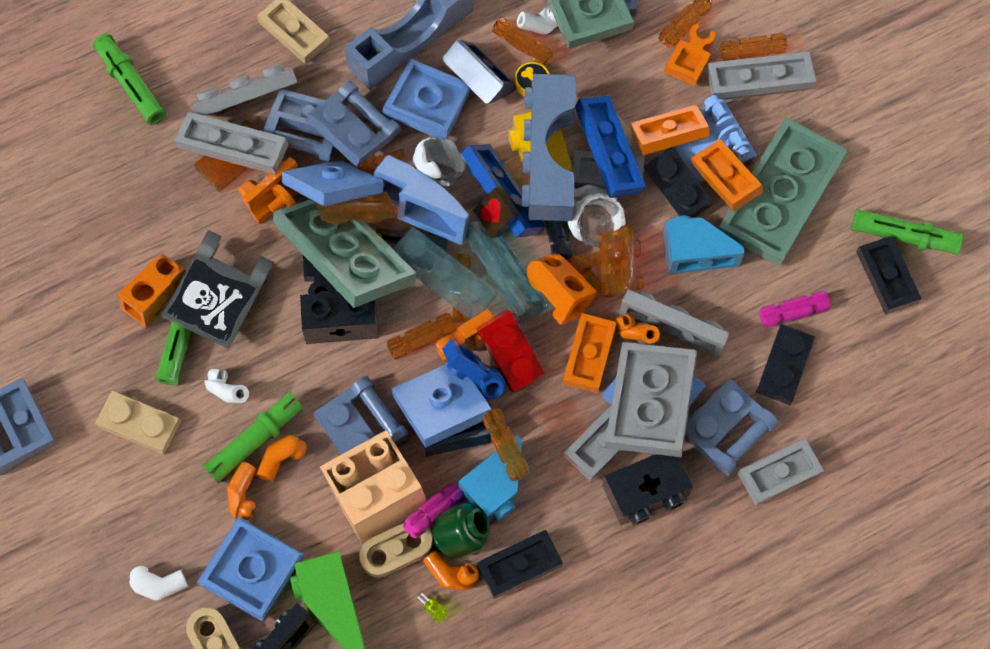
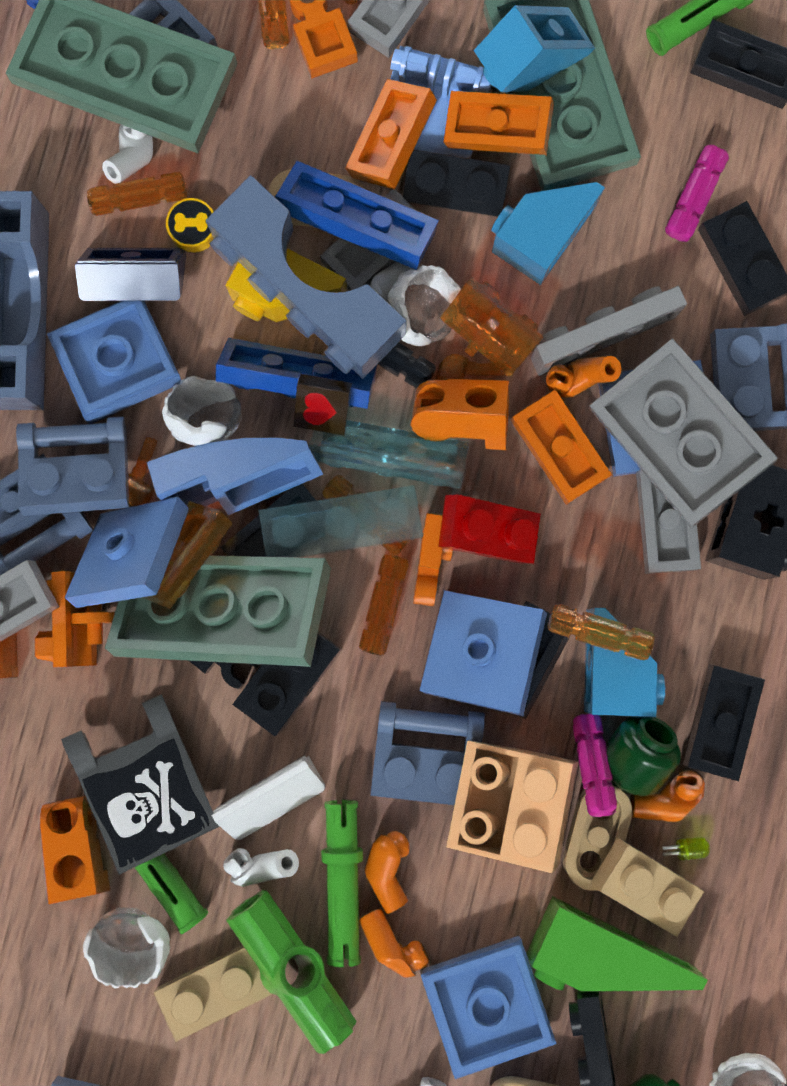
camera: 45 degrees left, 15 degrees up
blue plate [442,338,506,399] -> none
none -> clear hair [83,907,170,988]
none -> white slope [211,755,325,840]
none -> bright green piece [226,890,357,1054]
none -> dark azure slope [474,5,595,93]
none -> tan plate [590,838,704,937]

